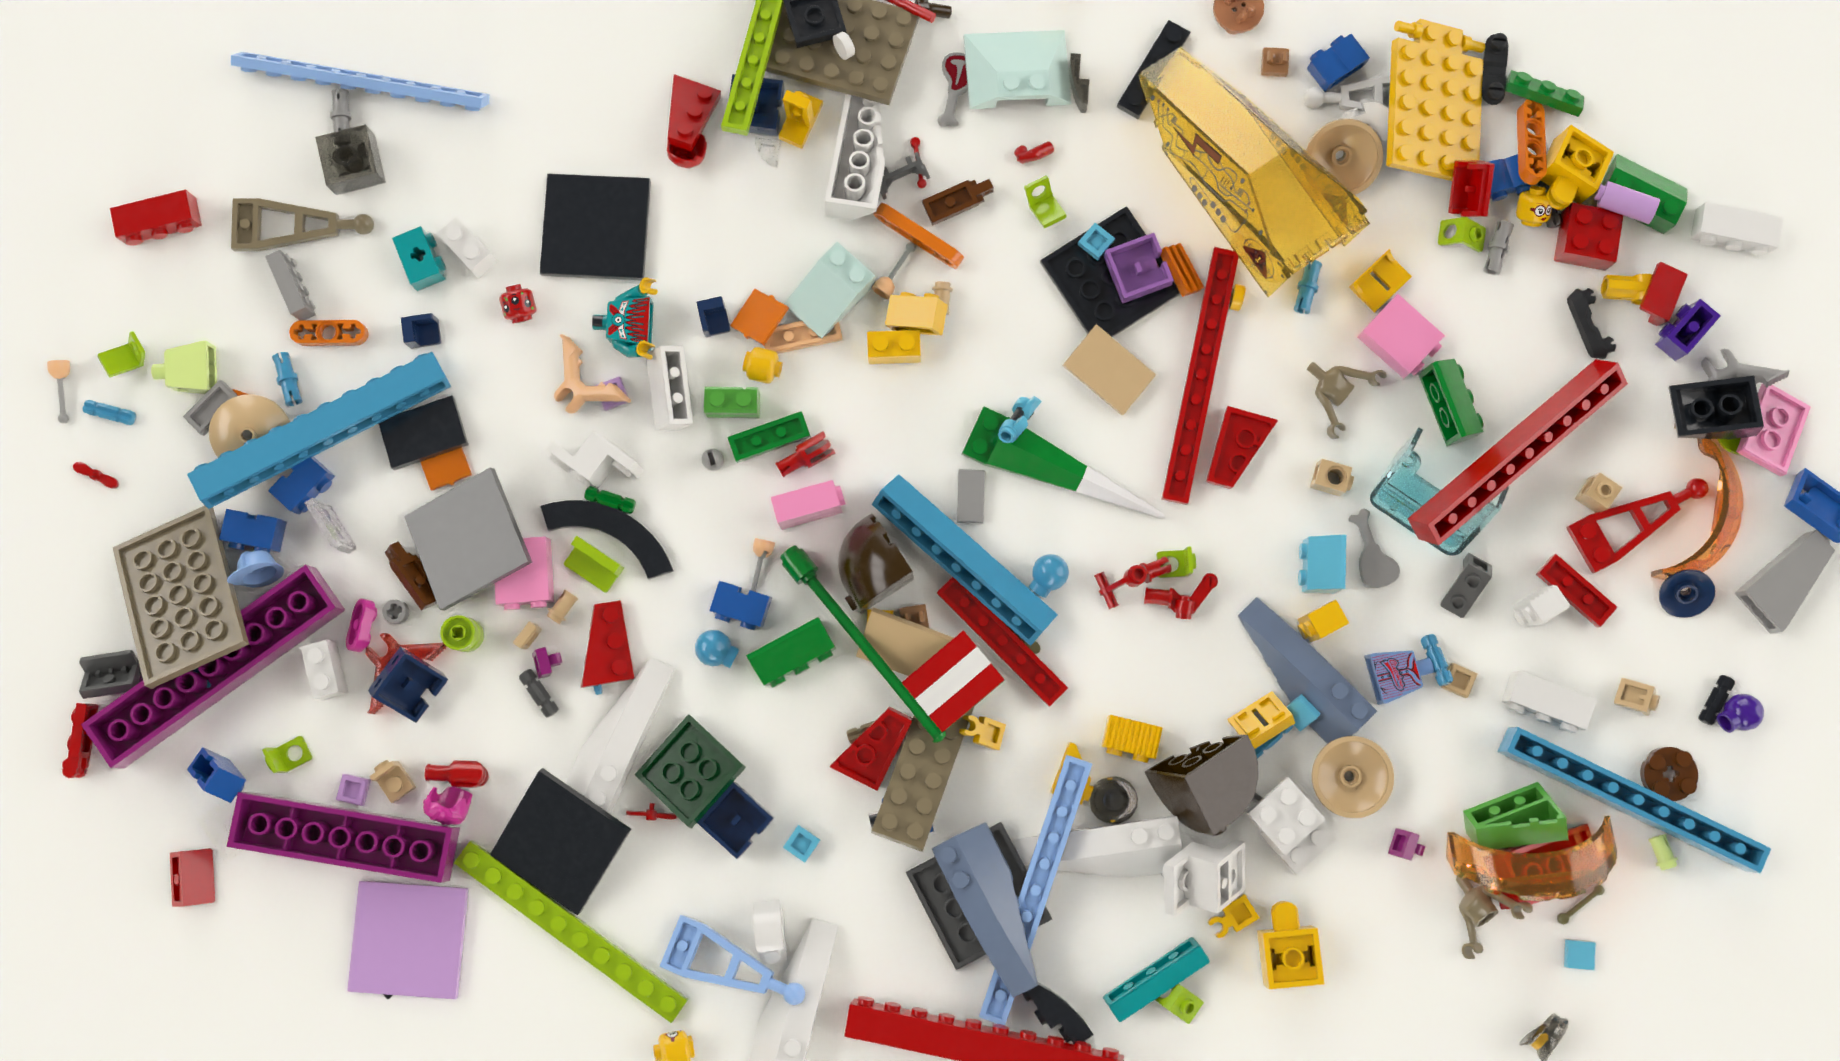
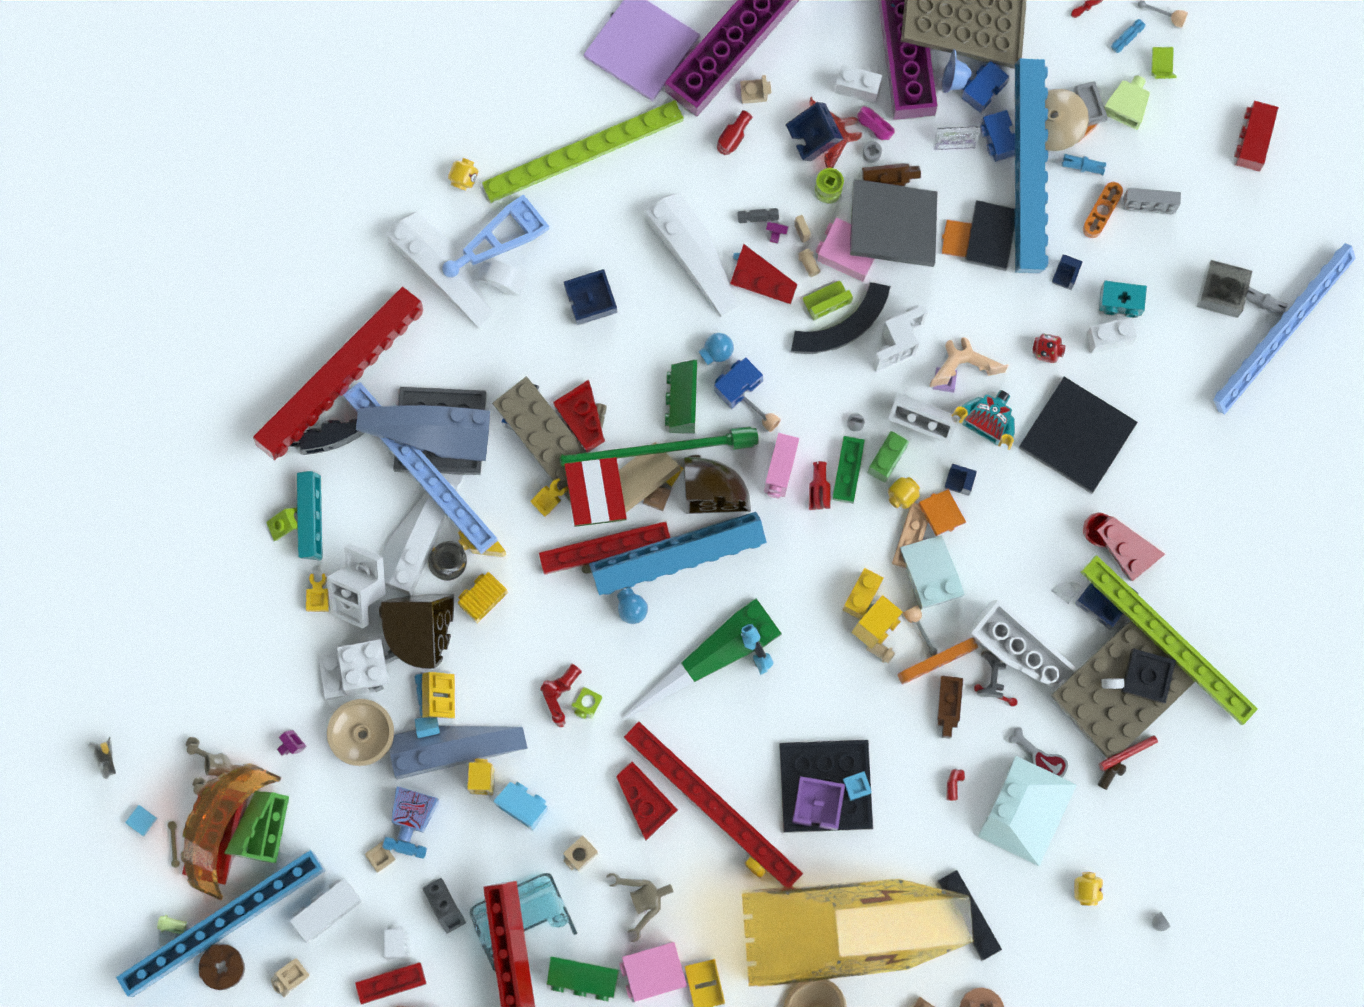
camera: 115 degrees right, 5 degrees down
dark tan plate [231,198,374,251] -> none
lime bracket [262,736,313,773] -> none
lavender tile [336,774,371,806] -> none
dark pink hair [423,787,473,826] -> none
black tile [490,768,632,916] -> none
green axle [584,486,636,514] -> none
red piece [626,803,677,821] -> none
dark green plate [634,714,746,829] -> none
yellow bracket [778,90,823,149] -> none
medium azure plate [783,825,821,863] -> none
light grey tile [957,469,985,523] -> none
lime bracket [1024,175,1067,229] -> none
tan tile [1062,324,1156,415] -> none
clear smoke slope [1069,53,1090,113] -> none
red pin [1094,556,1172,610] -> none
orange tile [1160,243,1205,297] -> none
yellow brick [1257,901,1324,990] -> none
dark azure pin [1294,260,1322,314] -> none
light grey piece [1348,508,1400,588] -> none

